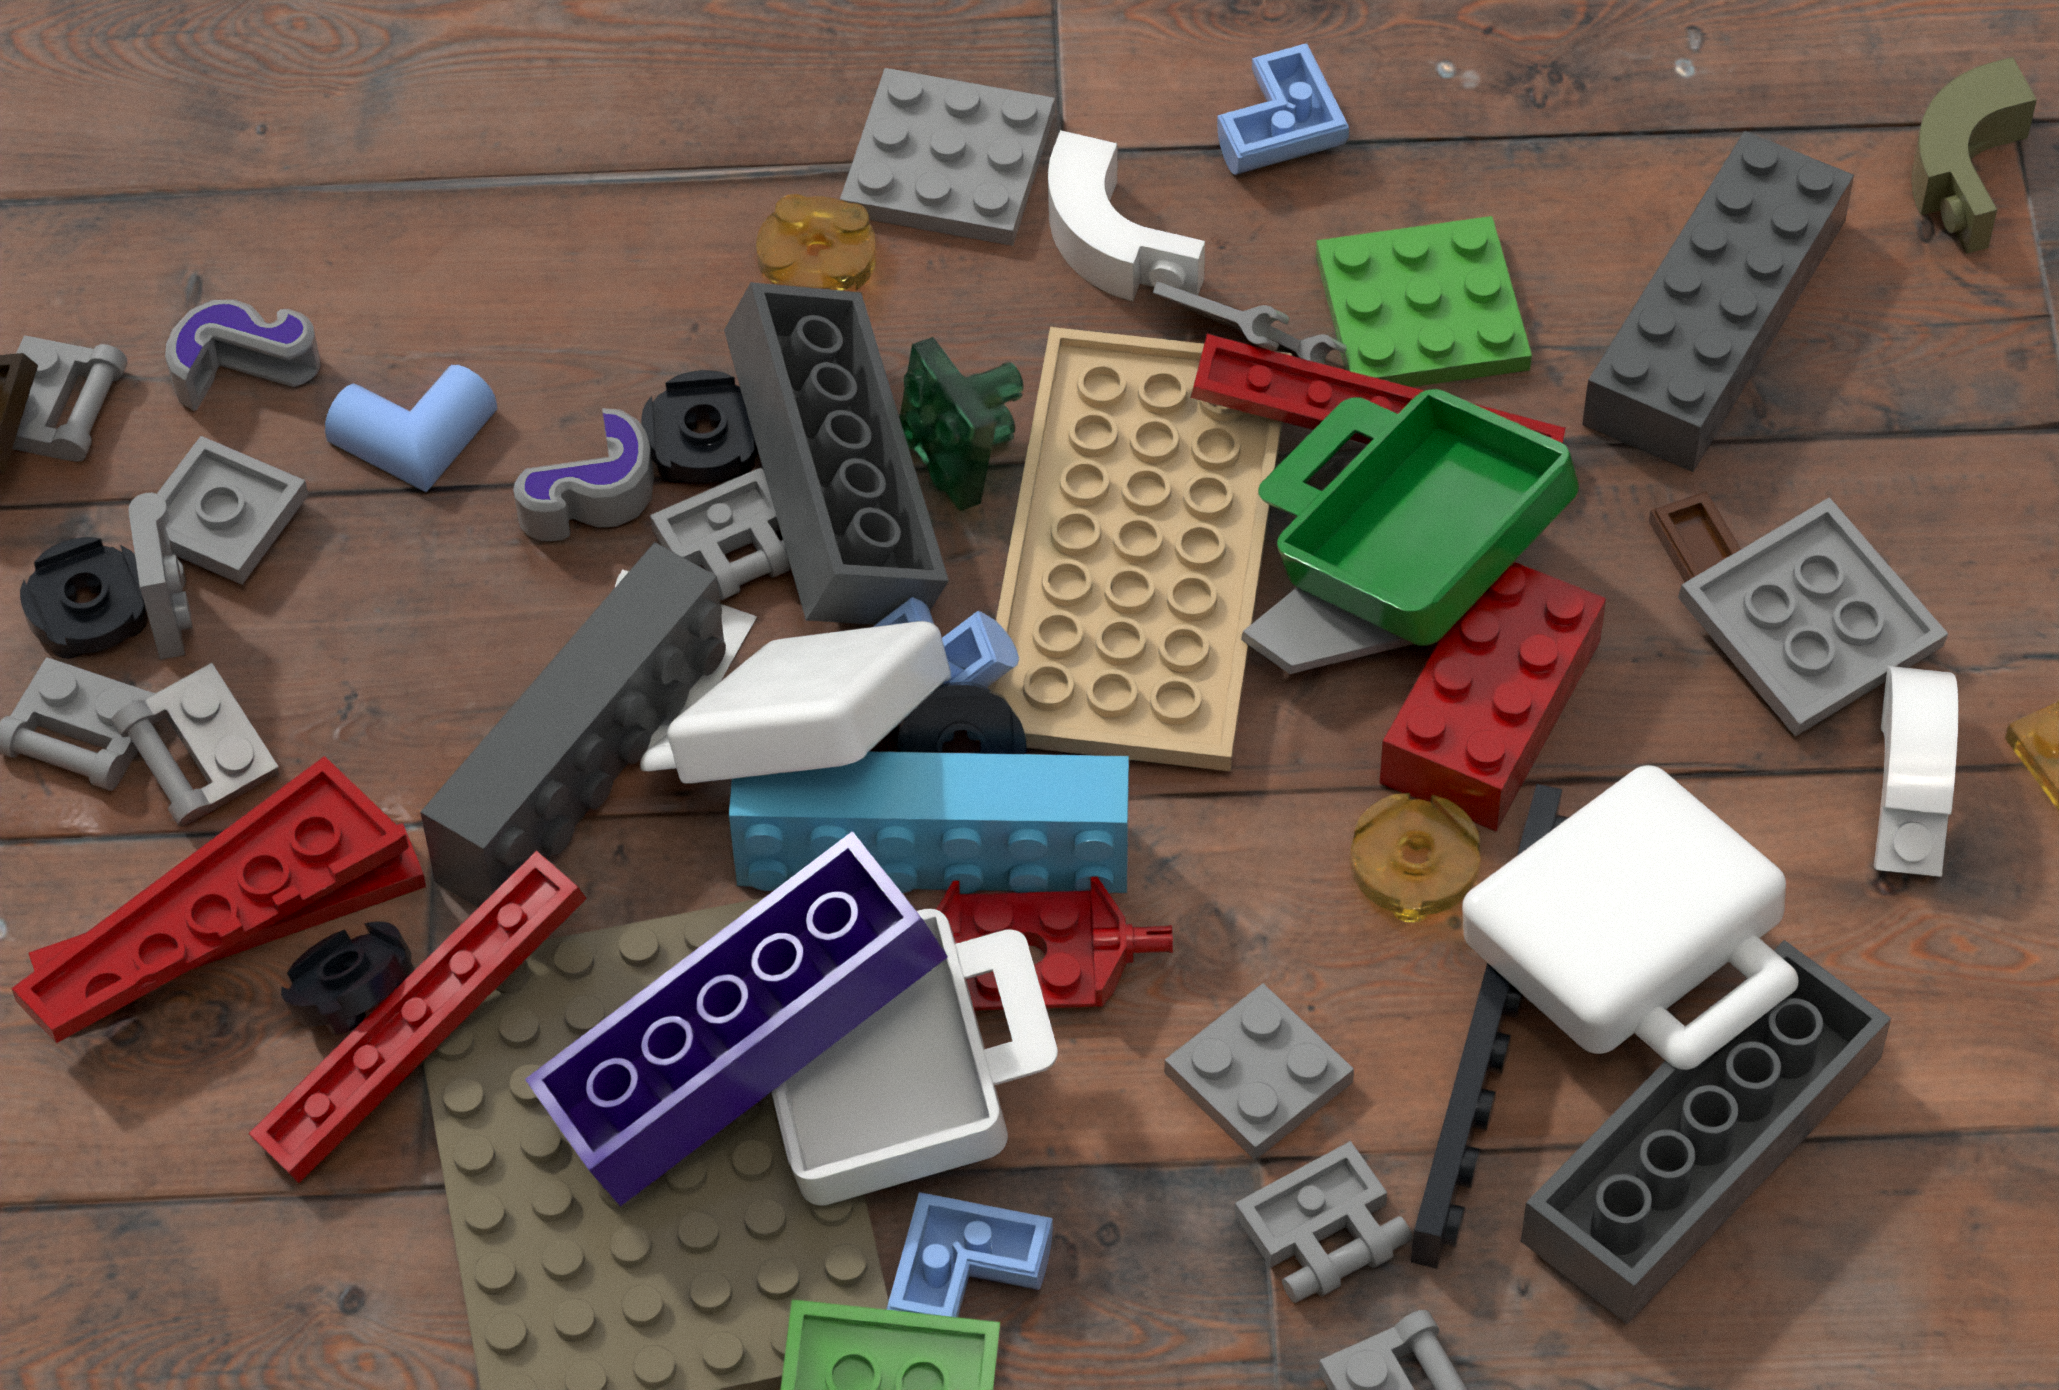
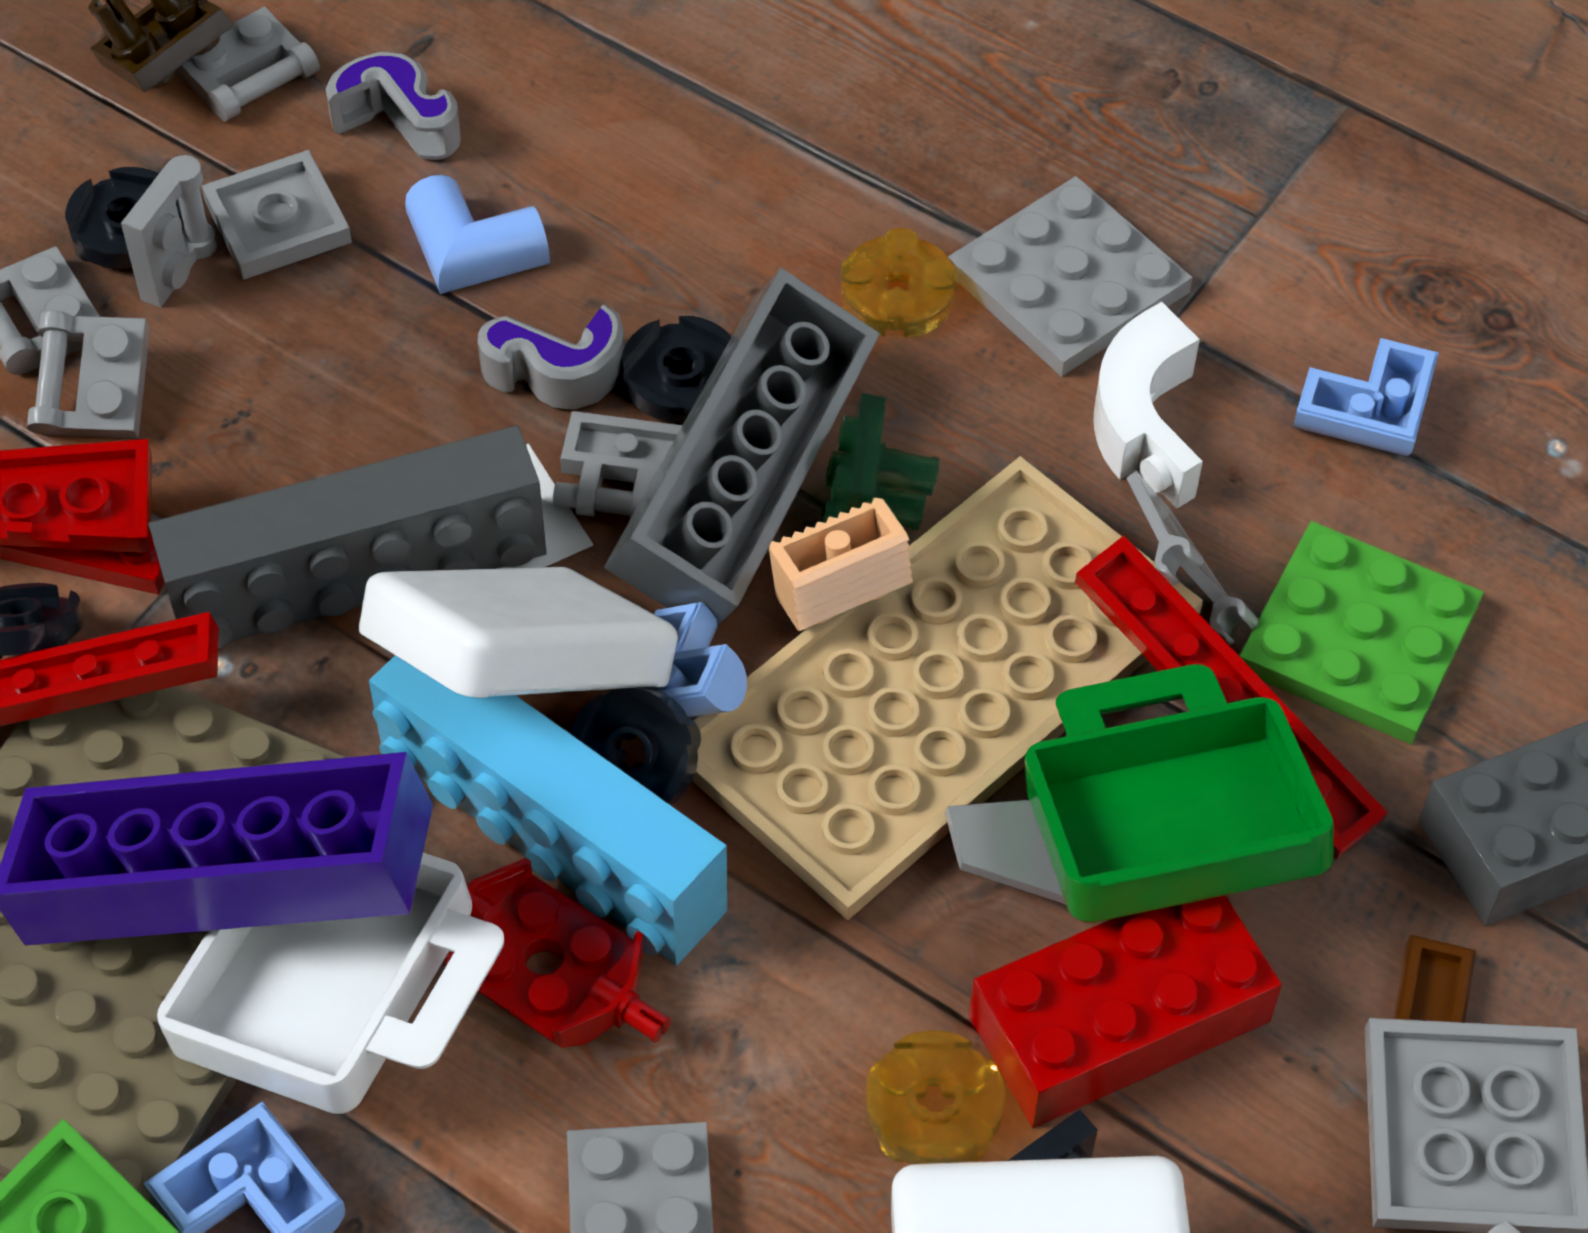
camera: 35 degrees right, 0 degrees up
none -> light nougat brick [769,497,913,631]

